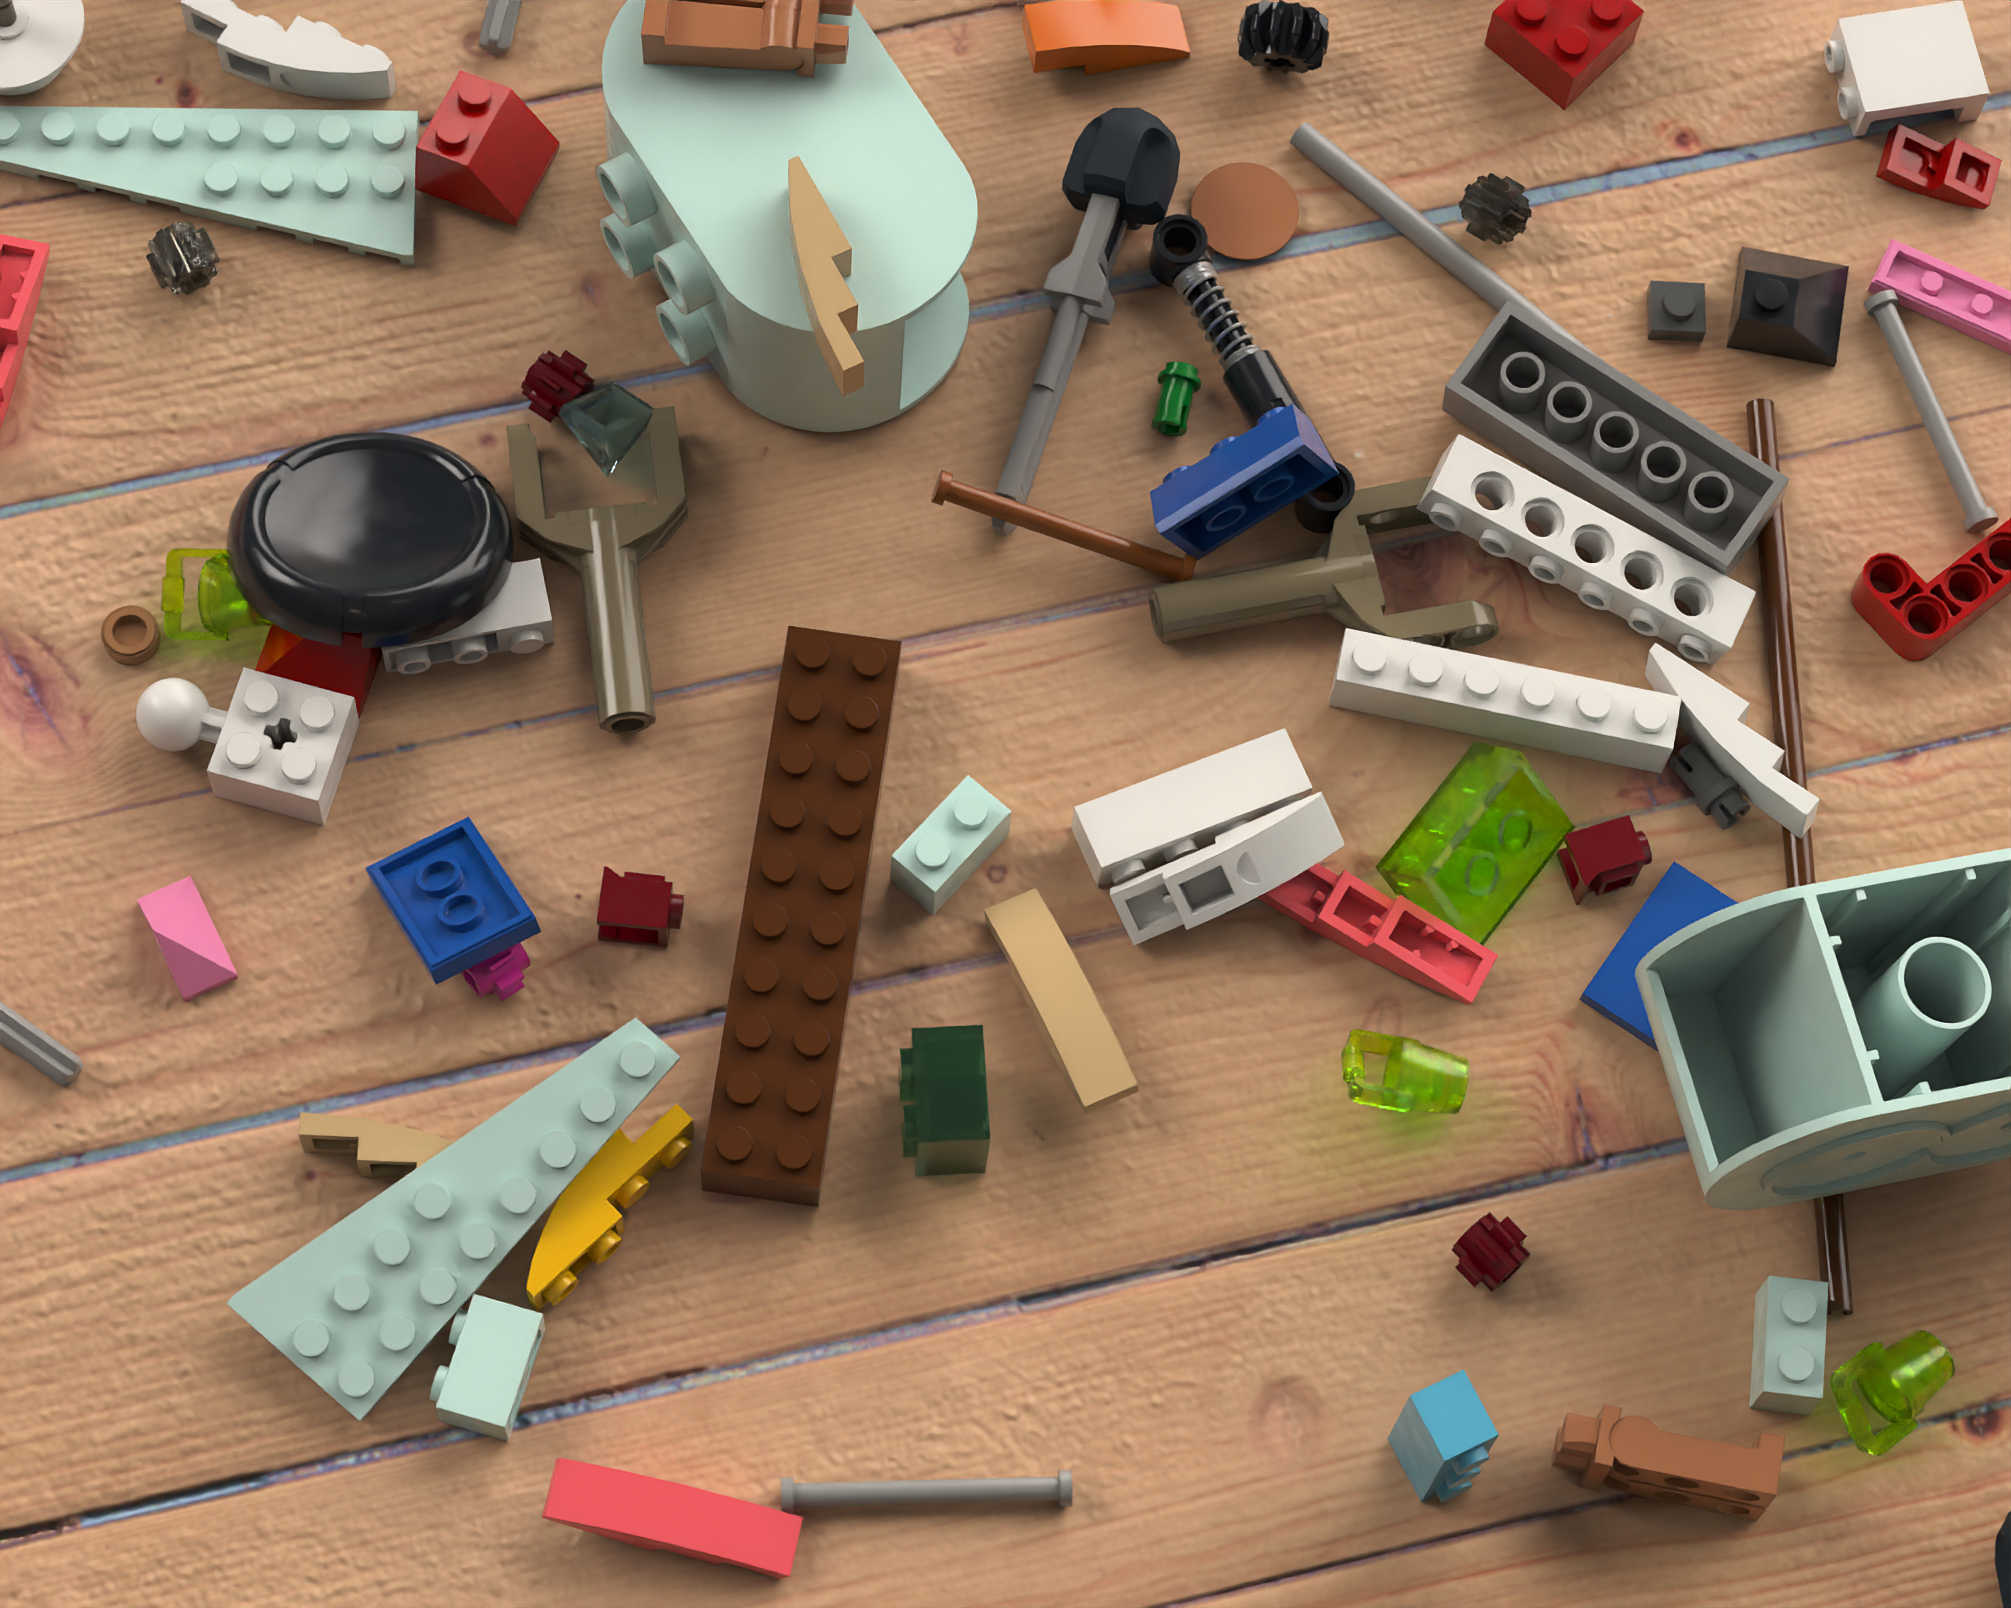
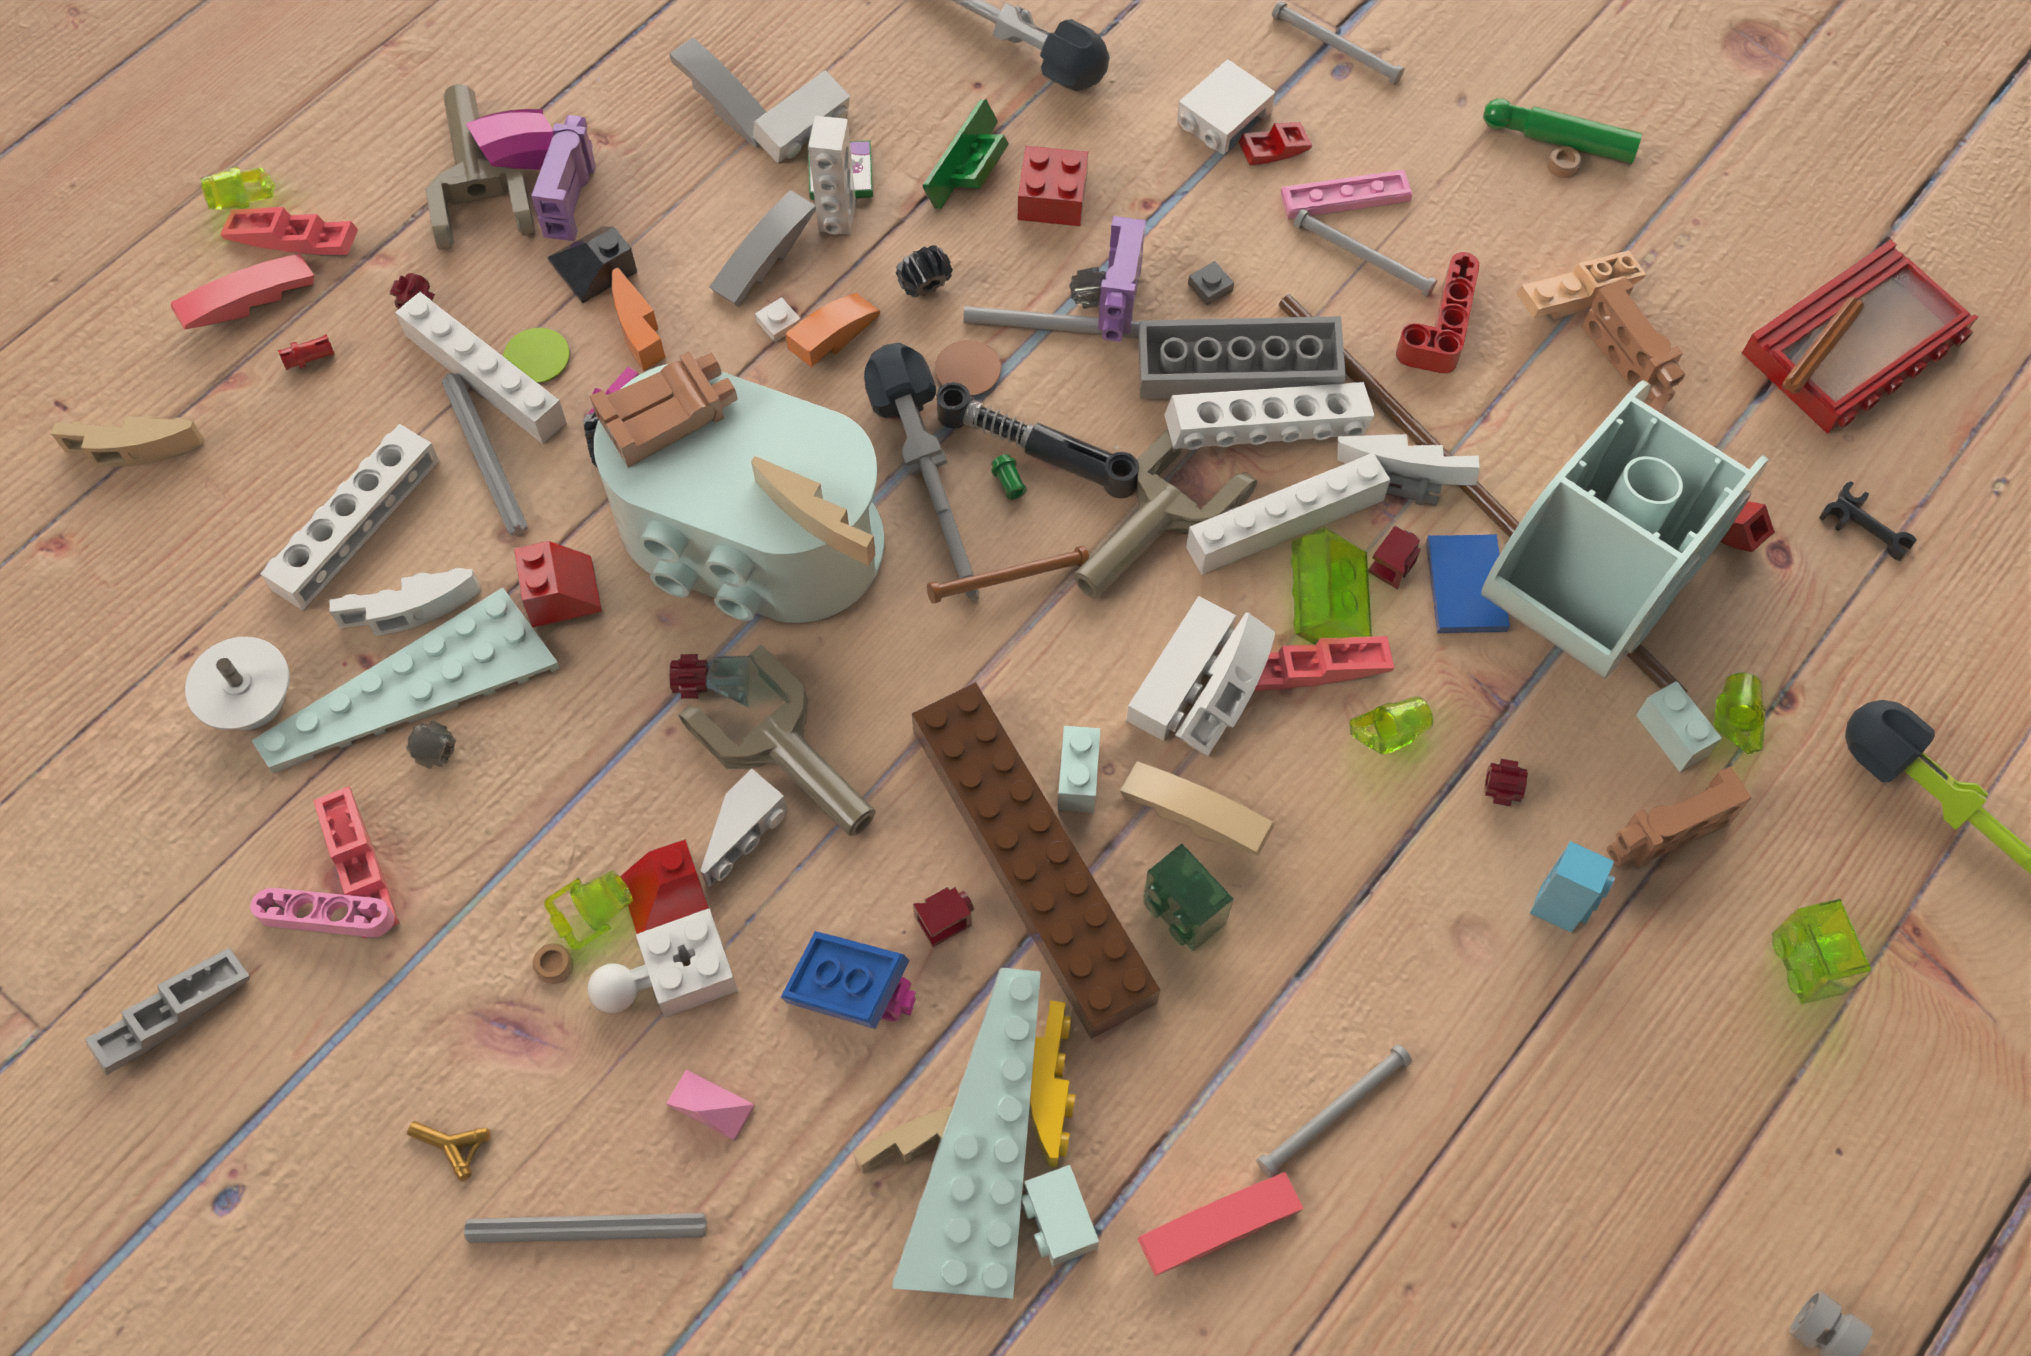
camera: 30 degrees left, 5 degrees down
black piece [226,432,514,648] -> none
blue slope [1150,404,1339,561] -> none
black slope [1726,247,1849,367] -> none
none -> medium lavender hips [1098,216,1146,342]

